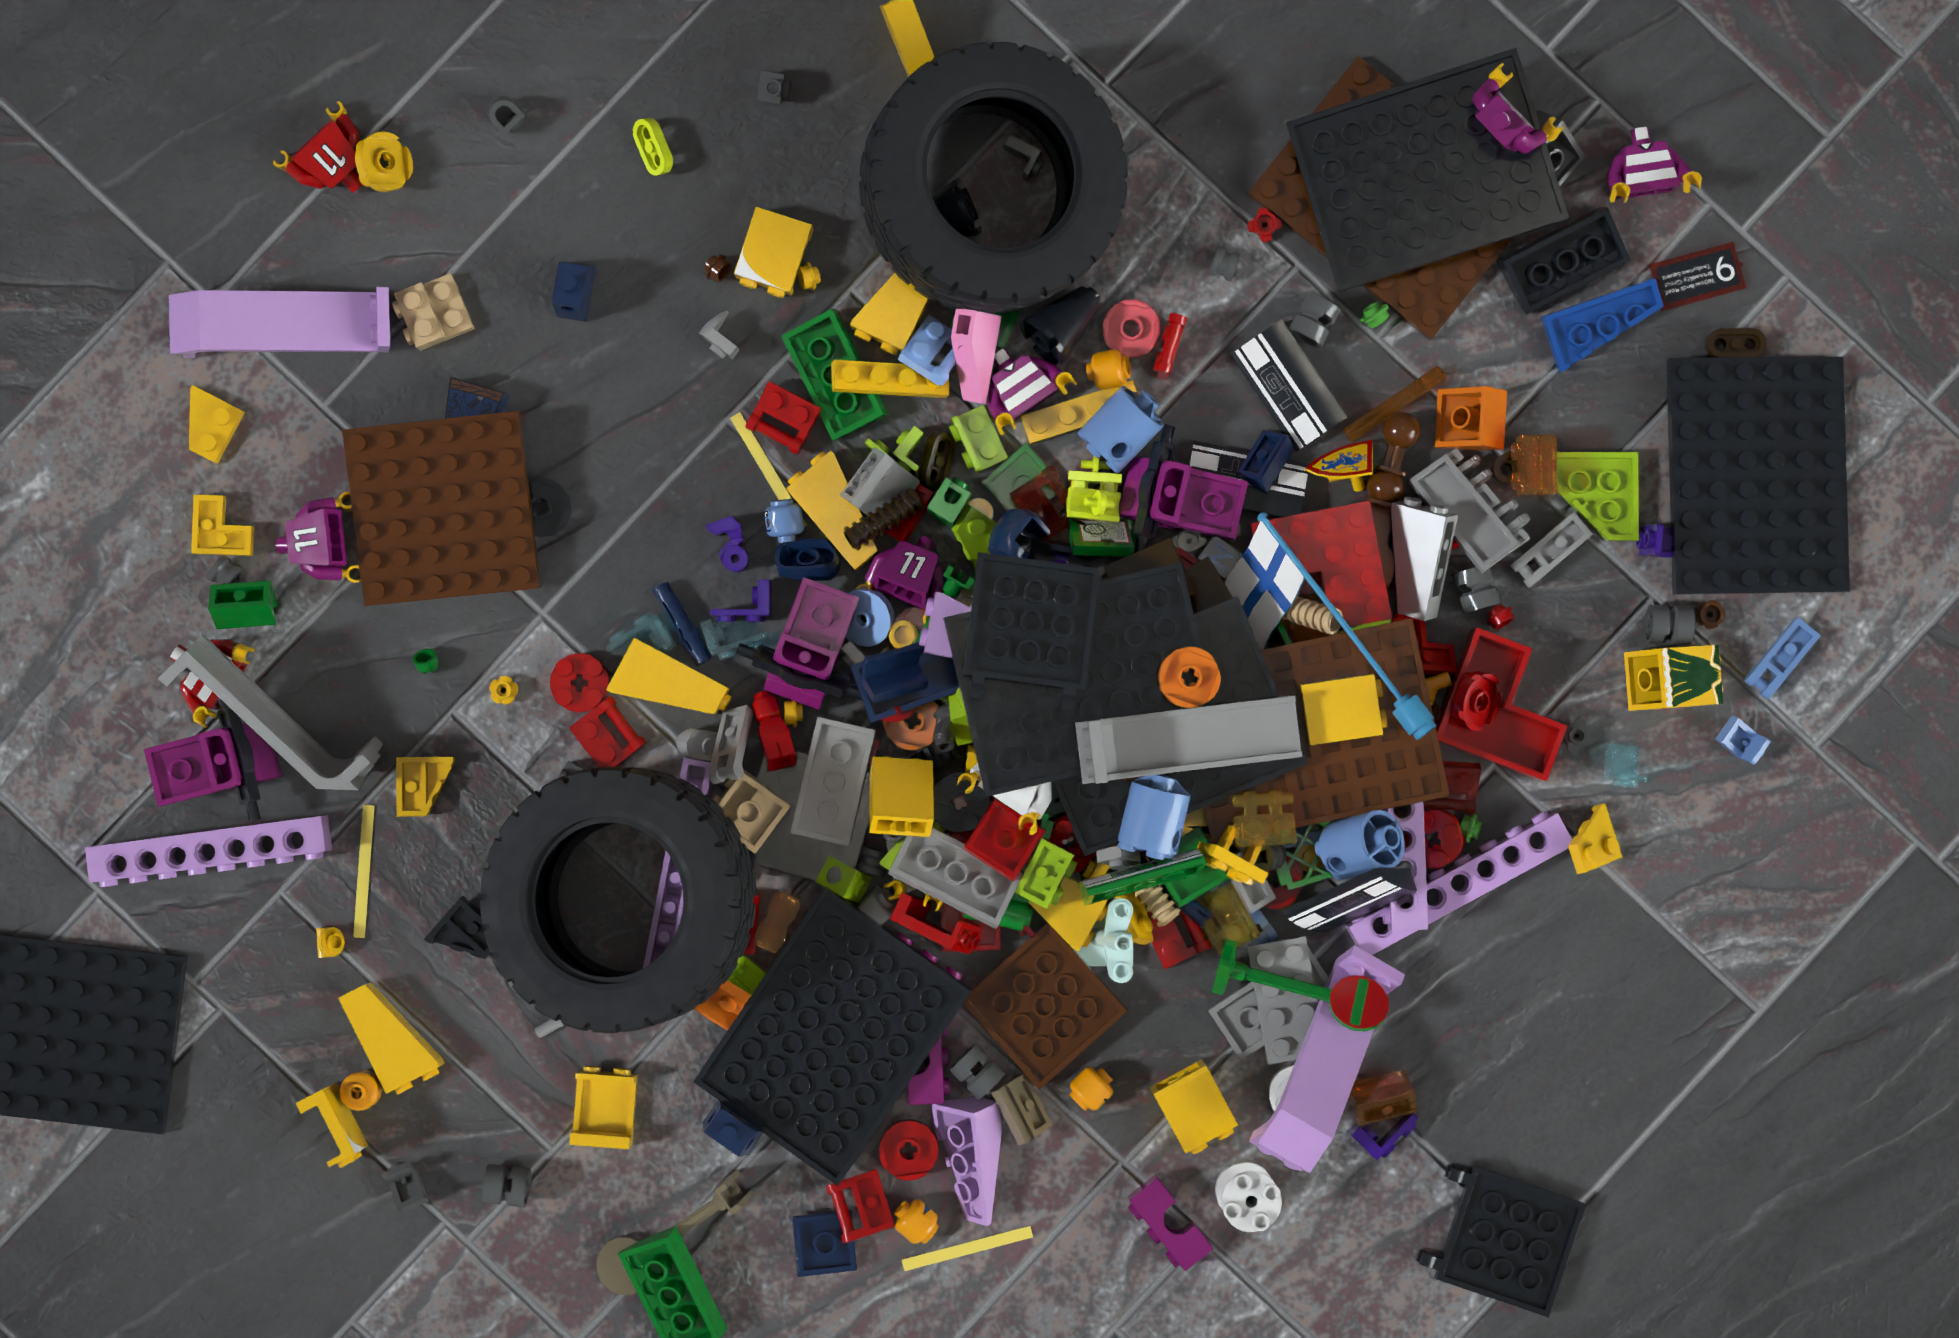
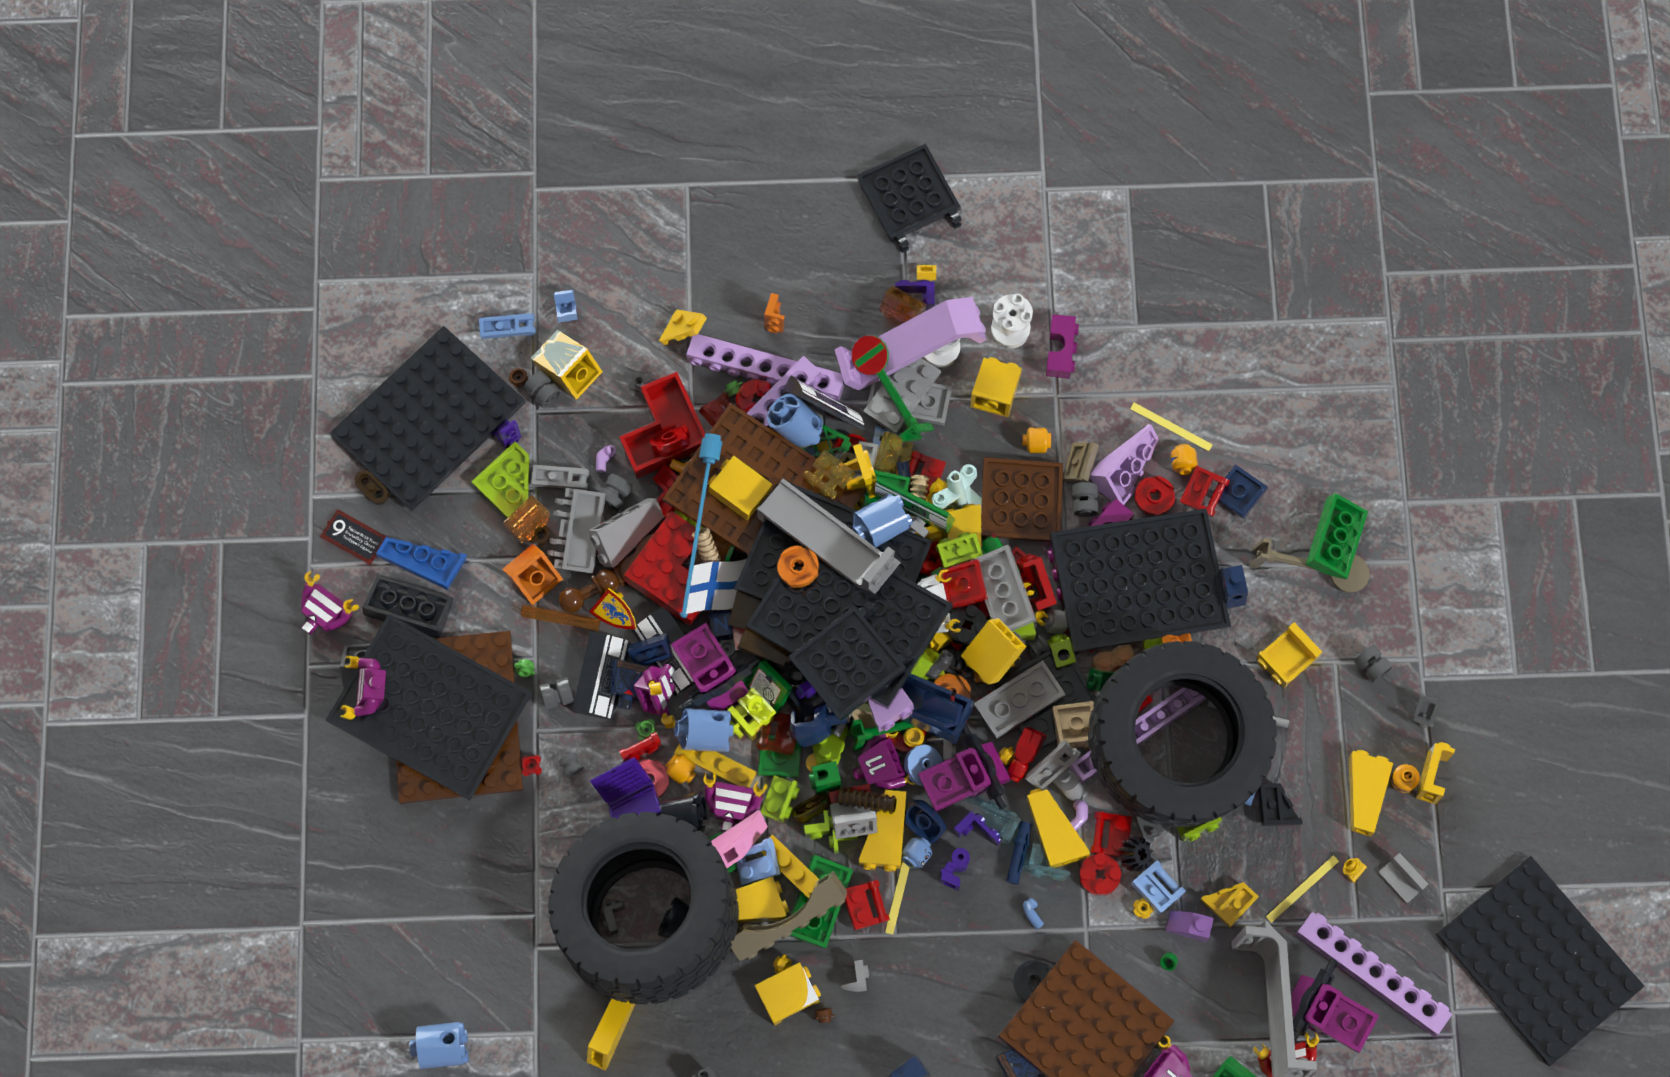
camera: 135 degrees left, 15 degrees down
red plate [1487,604,1515,631] -> none
clear light blue bracket [1604,744,1647,788] -> none
none -> dark purple piece [590,757,661,819]
none -> lavender arm [596,445,616,473]
none -> torso [611,659,649,710]
none -> magenta torso [634,664,676,729]
none -> bright green plate [635,719,658,741]
none -> dark tan arch [731,871,847,961]
none -> orange bracket [764,293,785,333]
none -> yellow plate [917,265,936,281]
none -> medium blue arm [1023,898,1044,930]
none -> lavender arm [1070,799,1088,831]
none -> dark green bracket [1087,668,1115,692]
none -> black gear [1118,836,1154,872]
none -> light blue plate [1131,860,1186,915]
none -> medium lavender slope [1166,911,1214,942]
none -> light grey panel [1379,853,1428,903]

